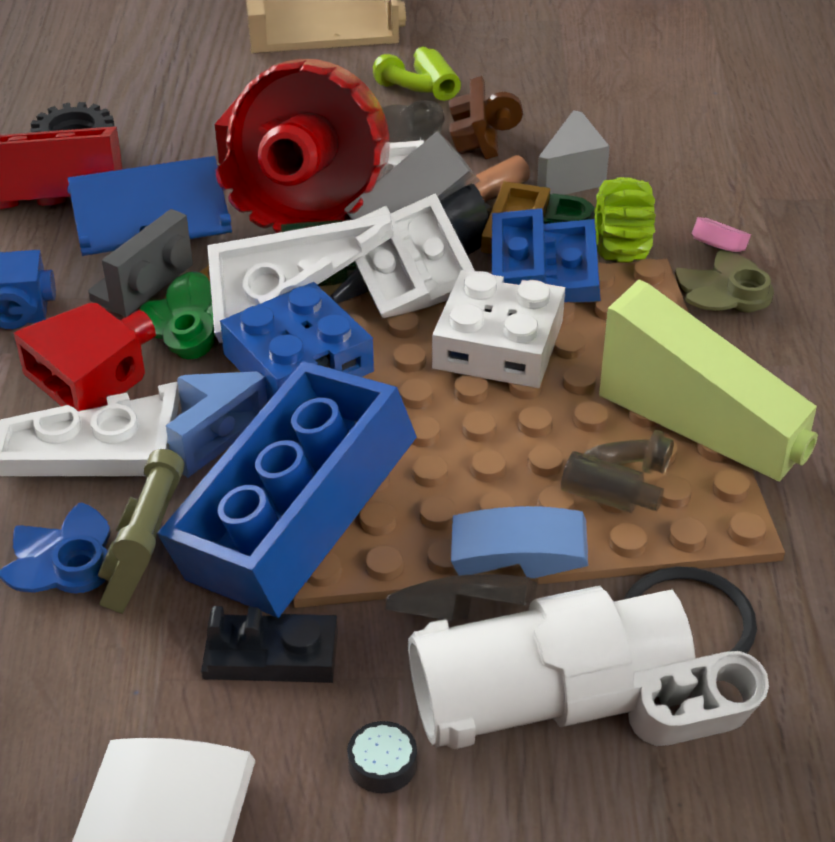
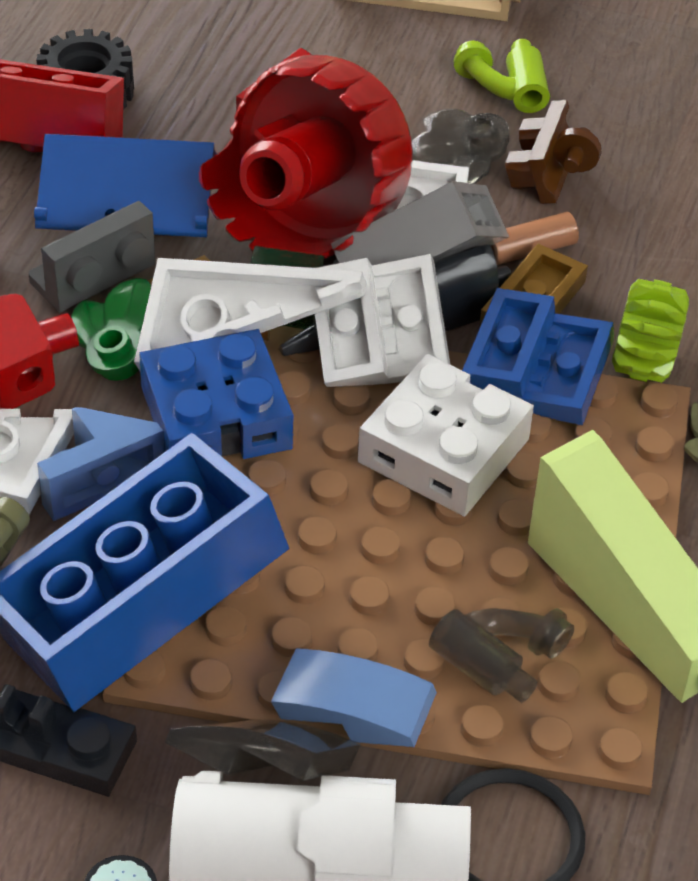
camera: 15 degrees right, 5 degrees up
light grey slope [537,110,610,197] -> none
dark green tile [544,193,595,224] -> none

